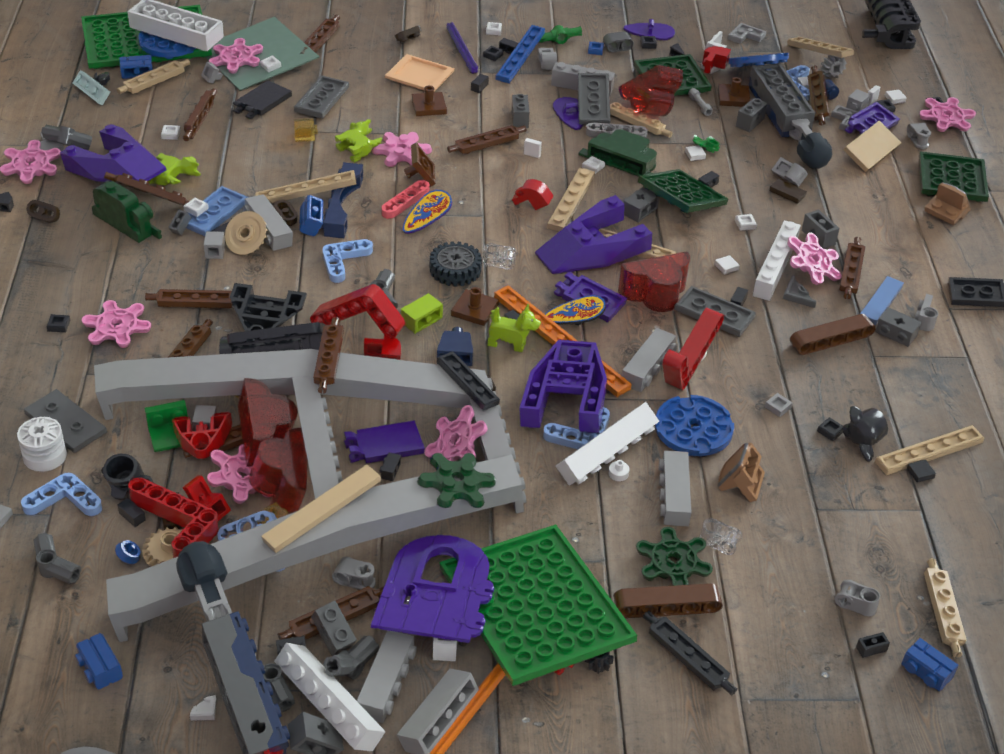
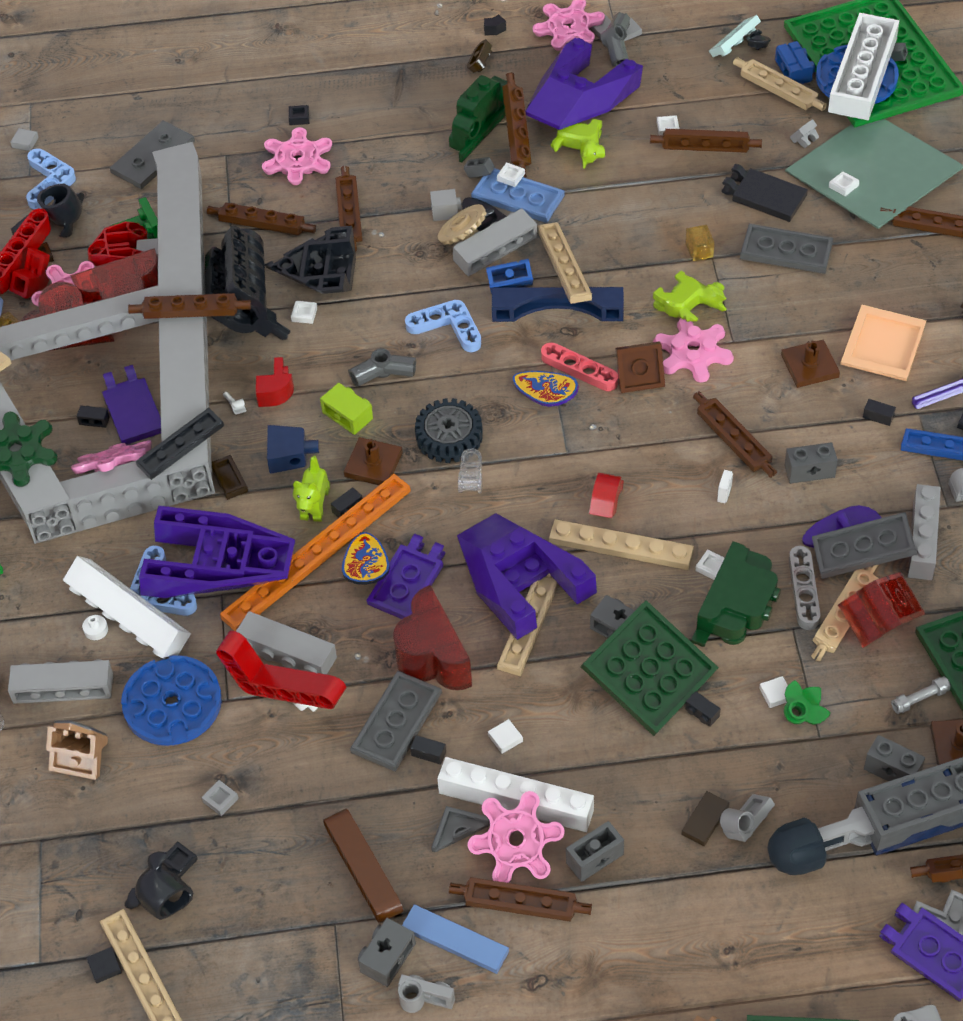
camera: 90 degrees right, 10 degrees up
white wheel [17,417,67,472] -> none
bright pink plate [209,38,263,74] -> none
dark brown plate [274,200,298,226] -> none
red beam [310,284,405,338] -> none
white tile [735,214,757,231] -> none
tan tile [843,121,901,172] -> none

